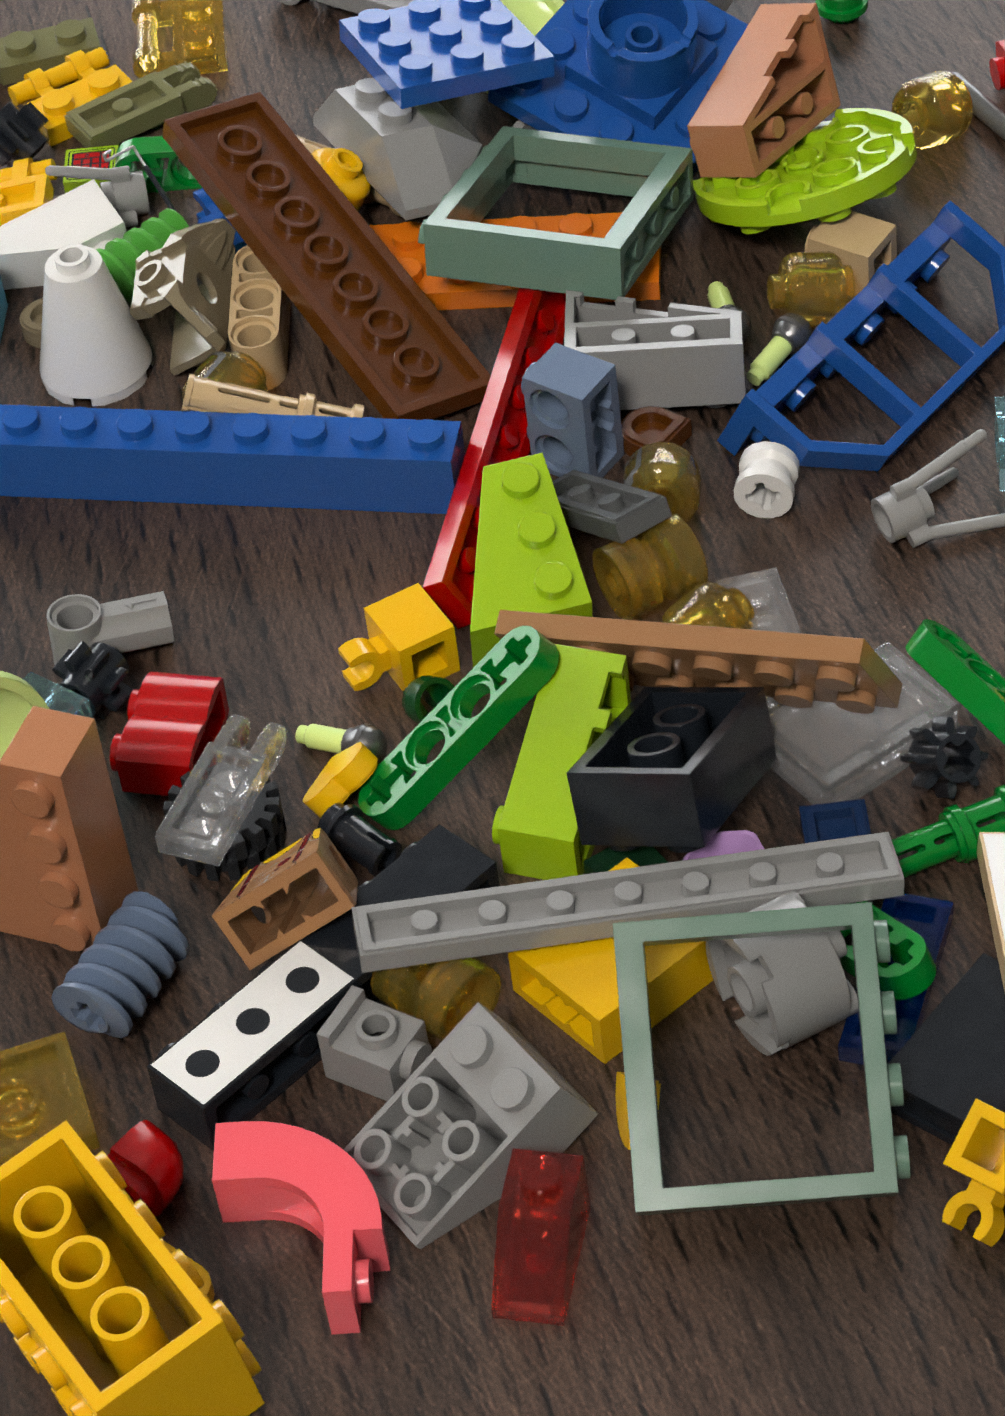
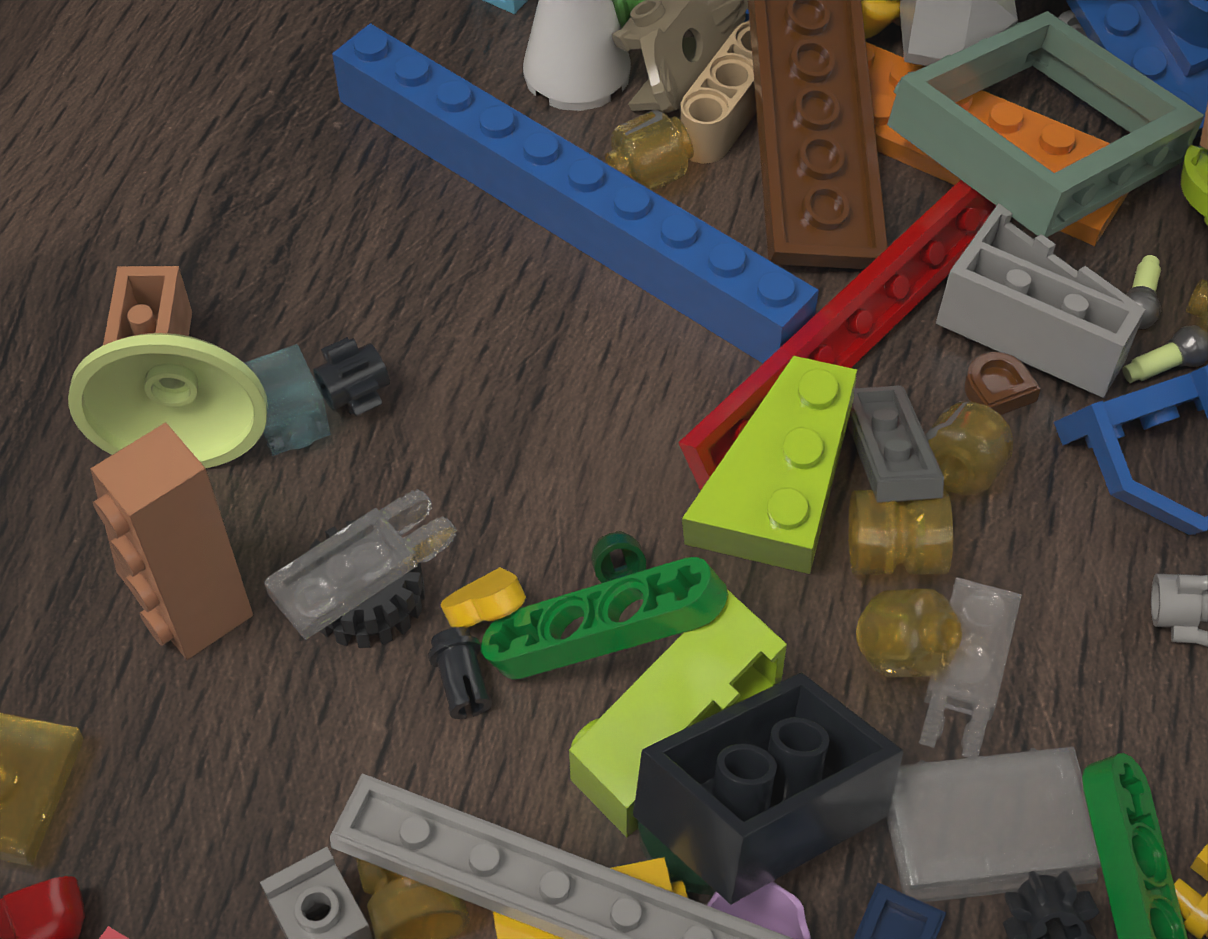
camera: 25 degrees right, 10 degrees up
light grey piece [46,591,174,665] -> none
sand blue piece [52,891,190,1038] -> none
red brick [110,671,229,796] -> none
brick [147,824,500,1152] -> none
tan pin [181,374,364,418] -> none
medium nougat torso [212,828,358,970] -> none
piece [295,723,387,764] -> none
yellow brick [338,583,461,691] -> none
medium nougat plate [494,610,902,714] -> none
sand blue brick [521,342,624,478] -> none
white wheel [733,441,800,519] -> none

